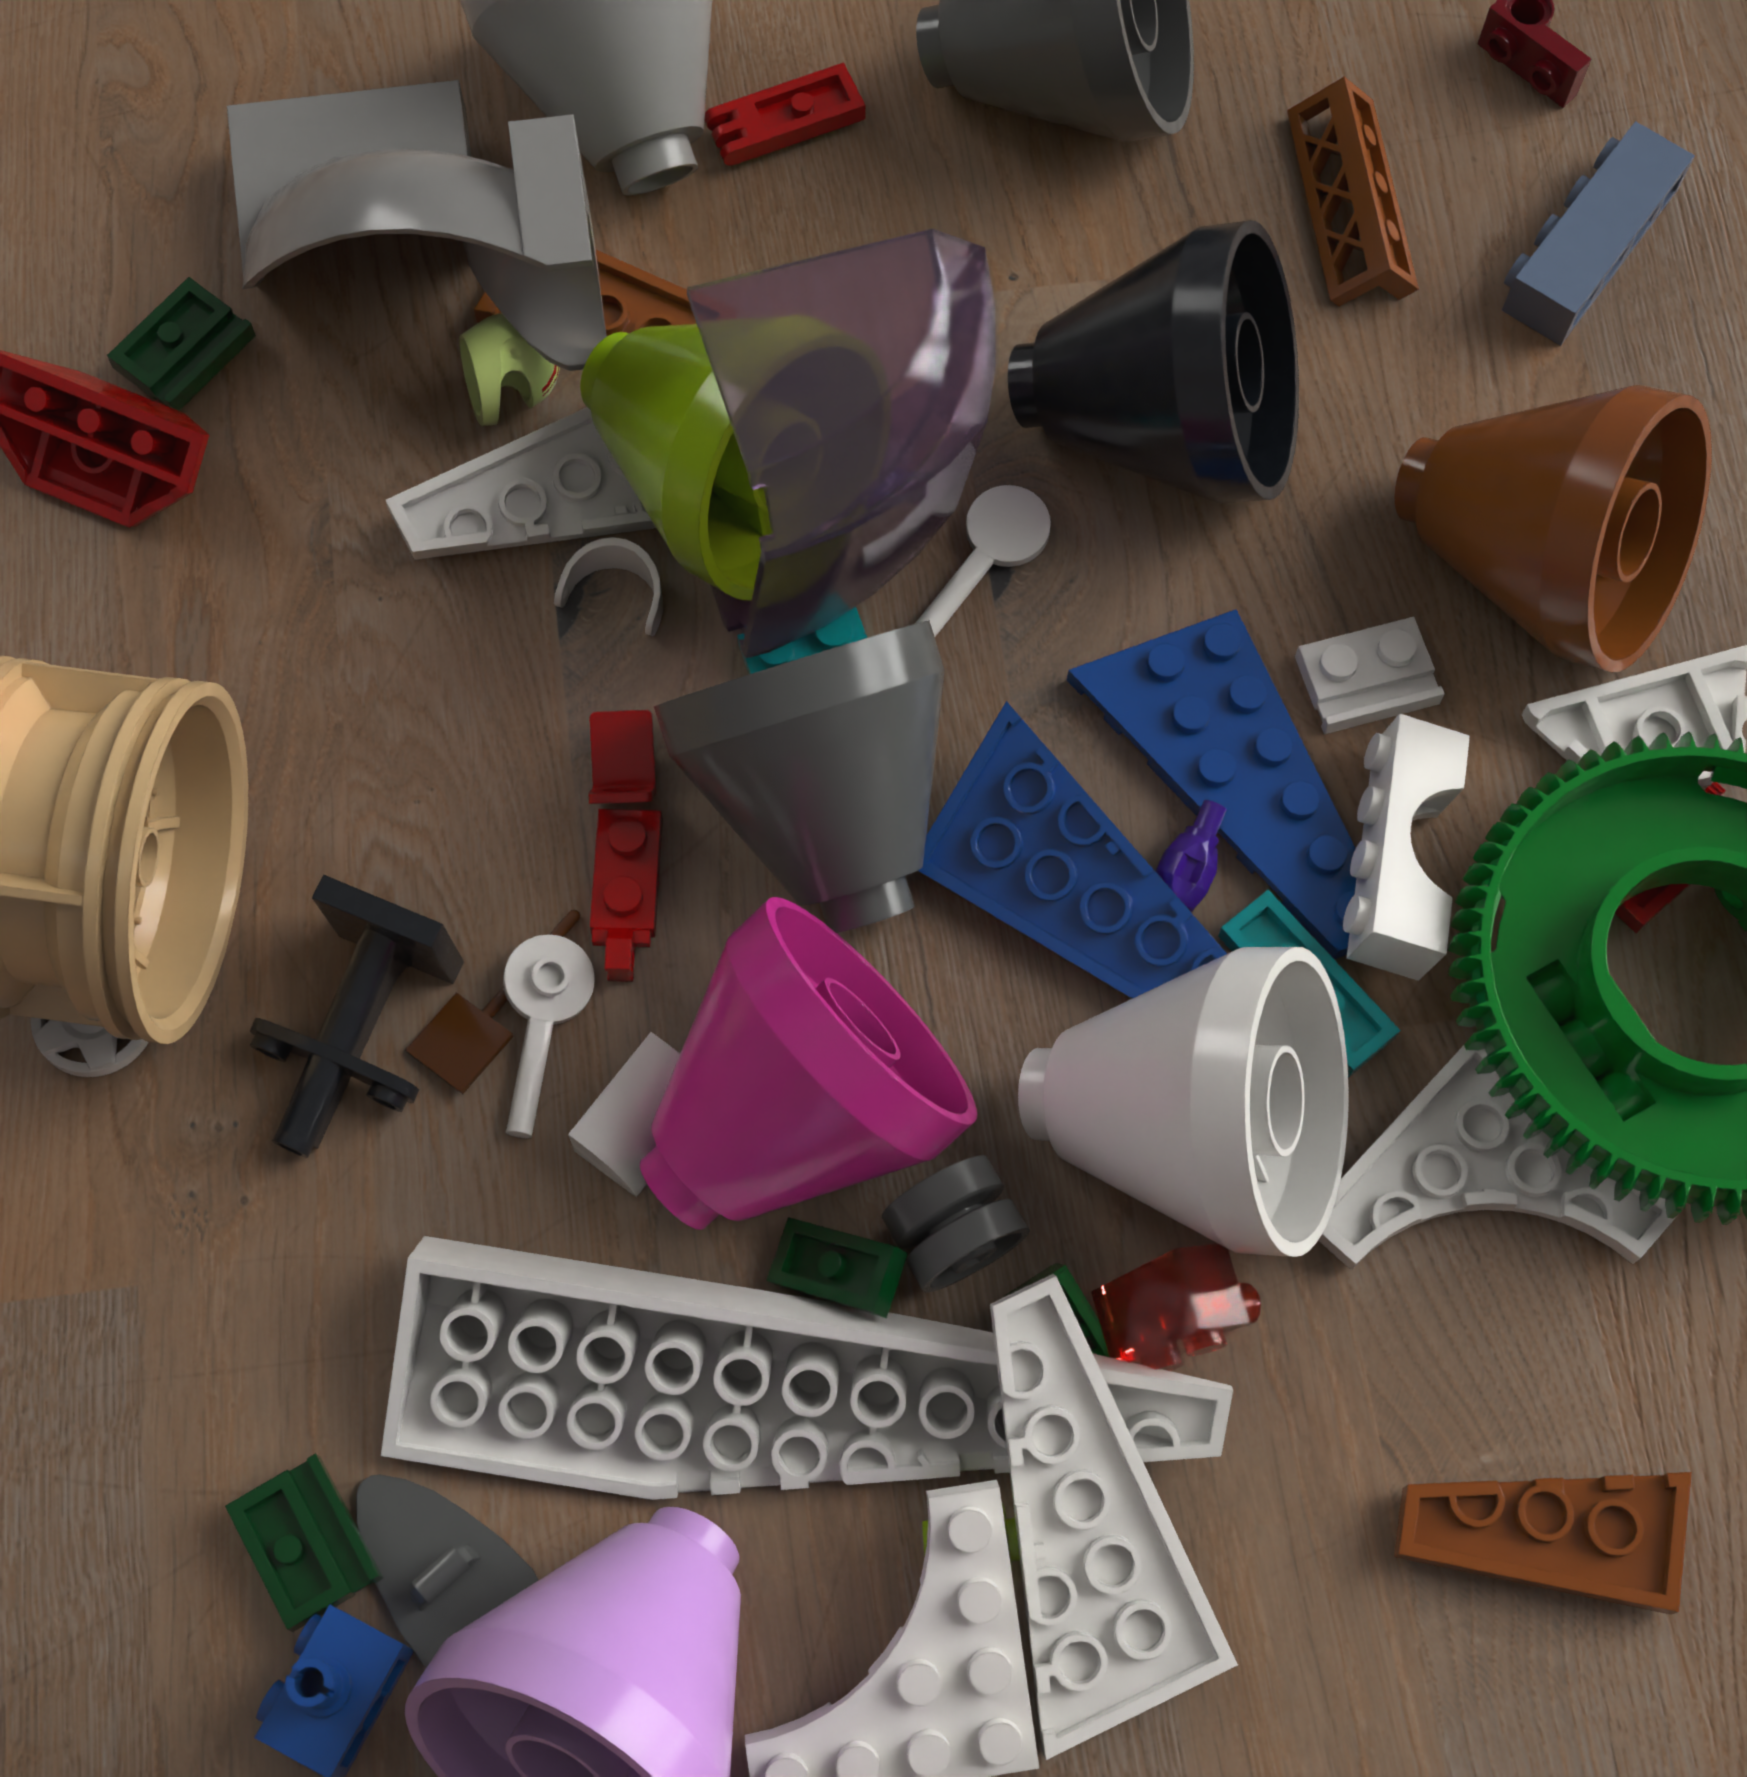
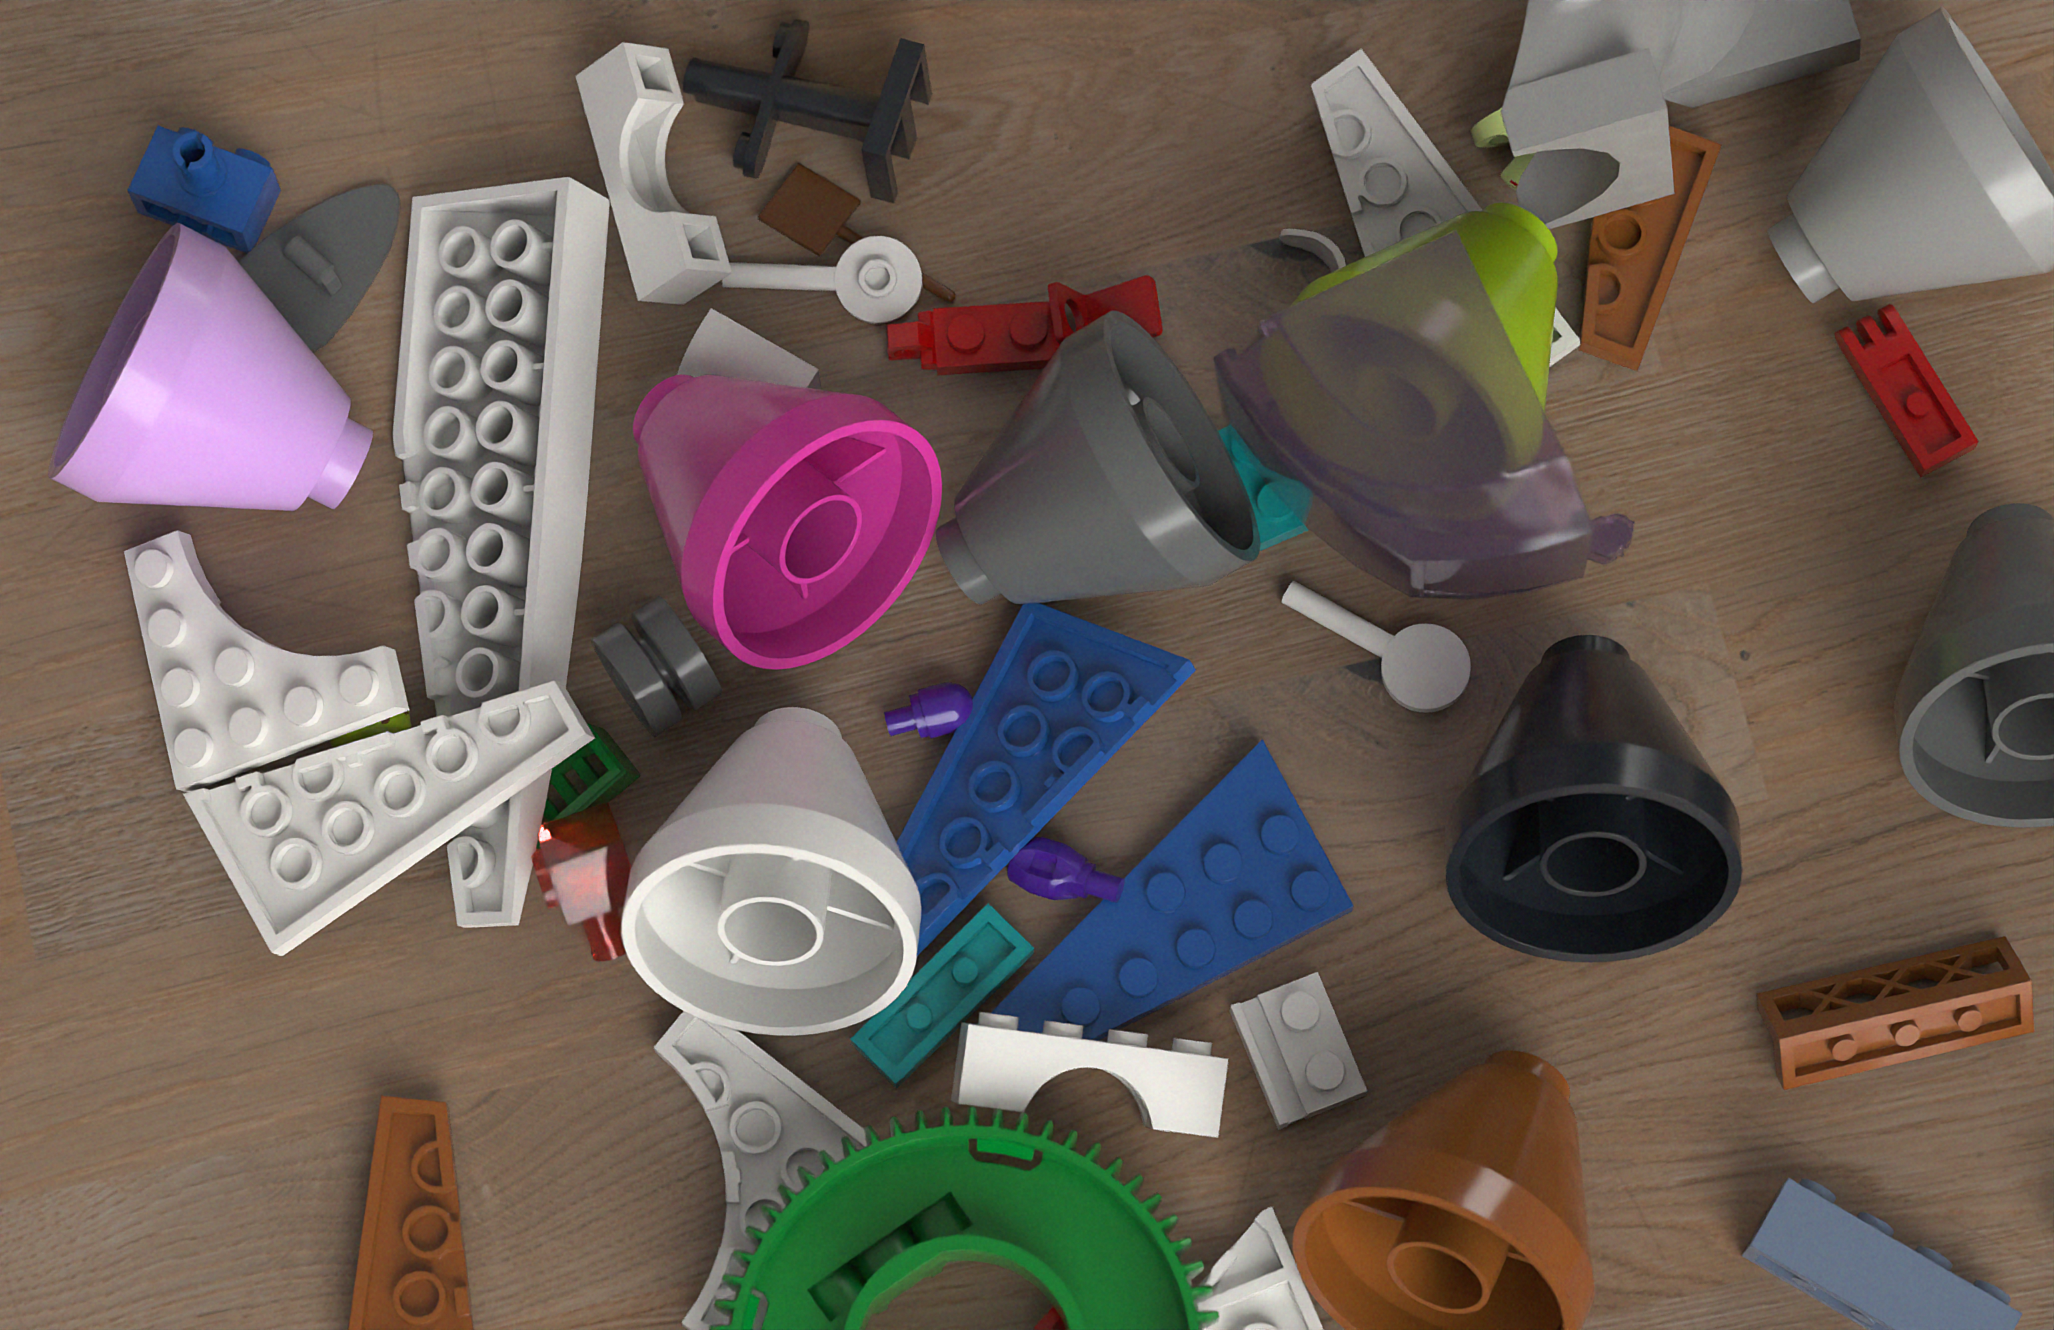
camera: 85 degrees right, 5 degrees up
dark green plate [225,1453,384,1632] -> none
dark green plate [766,1217,908,1318] -> none
none -> white arch [576,42,732,305]
none -> dark purple cylinder [884,682,973,739]

